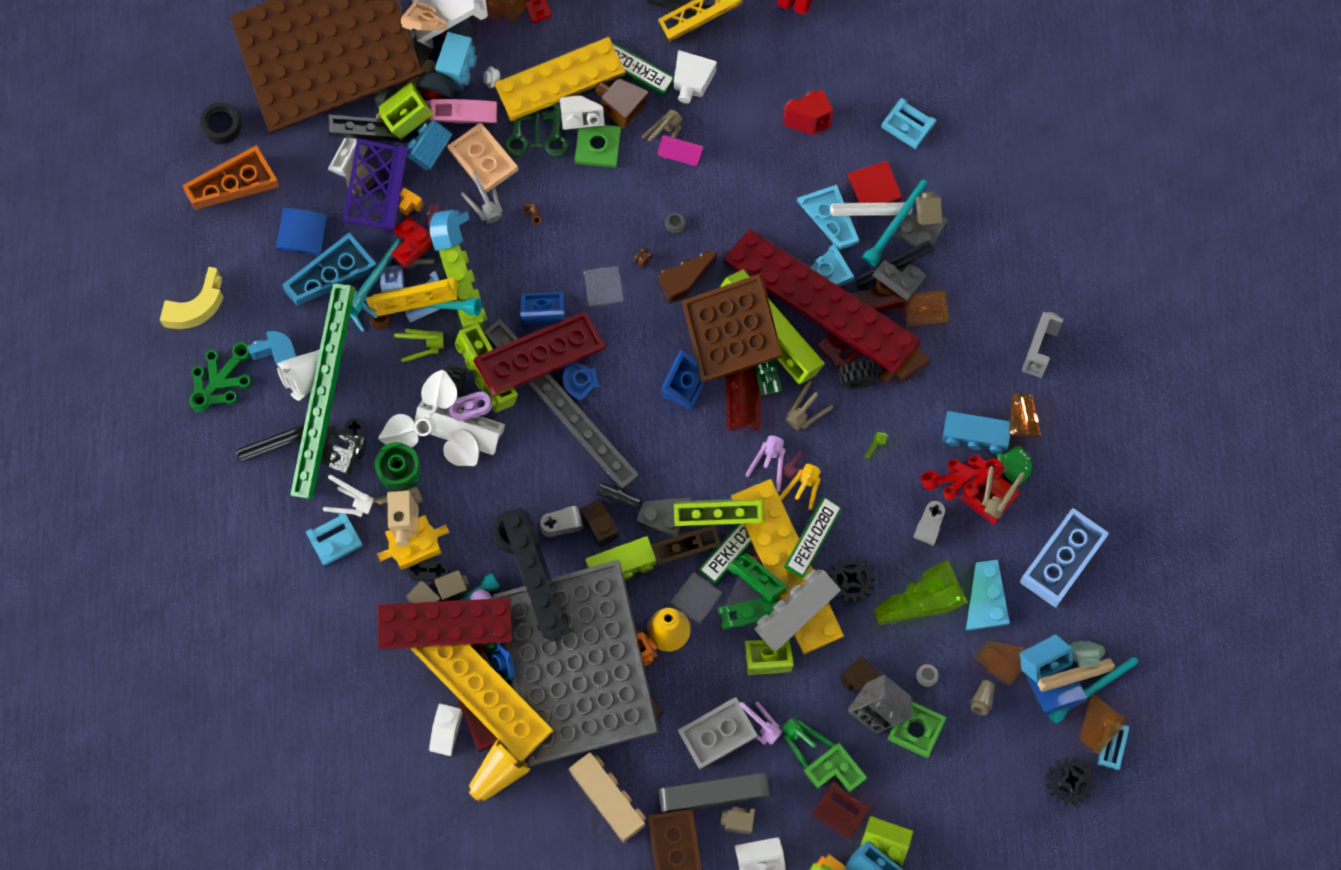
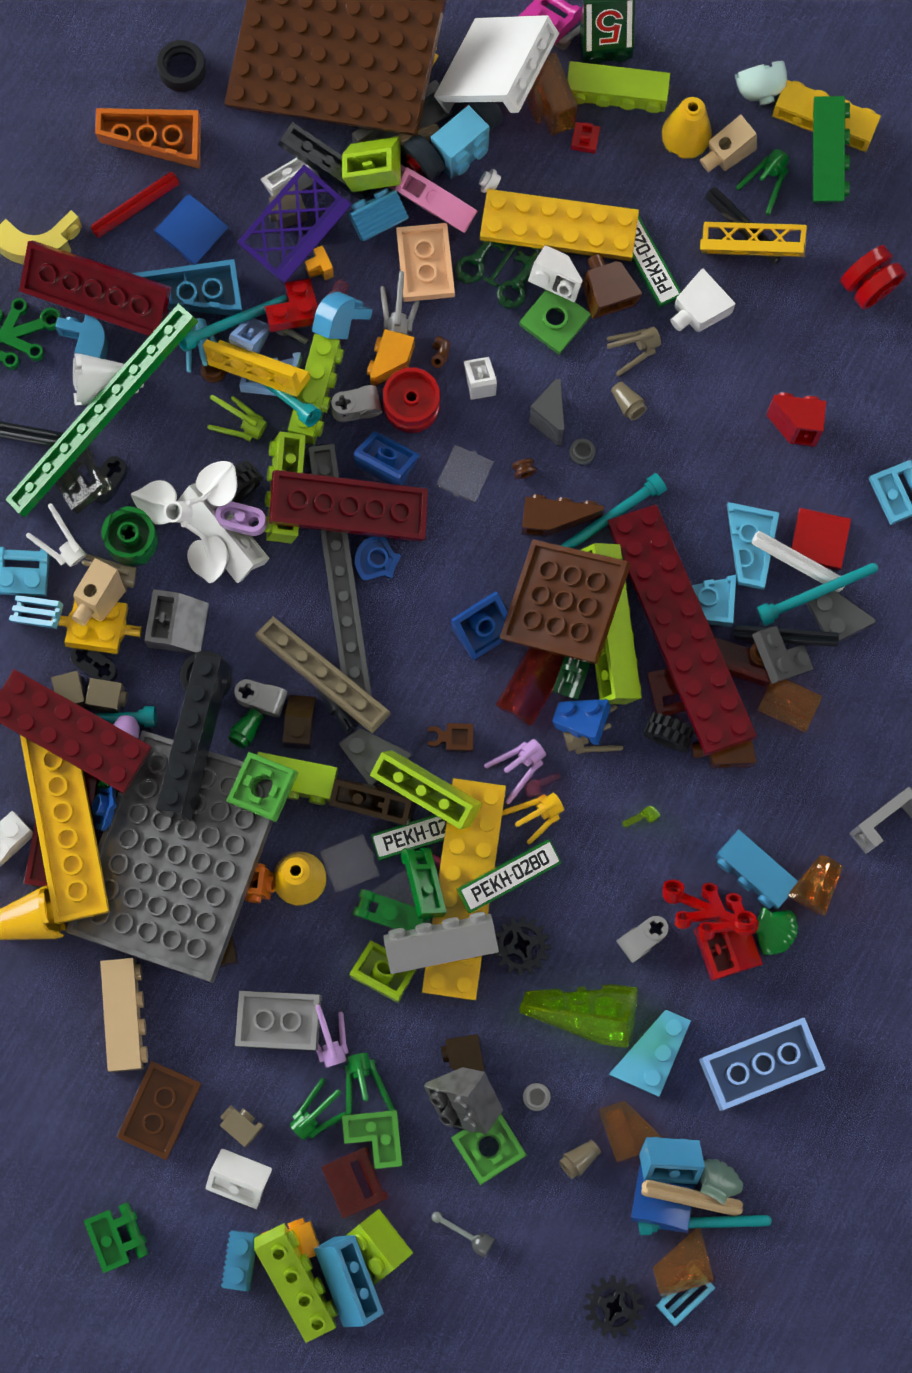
camera: 30 degrees right, 5 degrees up
light nougat plate [401,1,448,31] -> none
dark pink slope [657,135,703,166] -> none
dark grey beam [658,773,771,813] -> none
dark tan brick [916,192,942,225] -> none
dark tan plant [982,466,1025,519] -> none
none -> medium azure tile [9,595,64,629]
none -> dark red plate [19,240,172,336]
none -> red axle [90,172,179,238]
none -> flat silver slope [144,589,209,654]
none -> bright green piece [226,752,298,822]
none -> green cone [227,708,264,749]
none -> dark tan tile [255,616,391,734]
none -> green plant [289,1078,347,1141]
none -> light grey piece [331,385,383,422]
none -> light orange slope [367,329,415,386]
none -> red wheel [383,368,440,433]
none -> reddish brown plate [428,723,473,752]
none -> hinge [432,1212,495,1258]
none -> white slope [464,357,497,400]
none -> dark grey slope [529,379,564,446]
none -> blue wing [552,699,611,745]
none -> teal piece [560,473,667,549]
none -> dark tan cone [611,382,647,420]

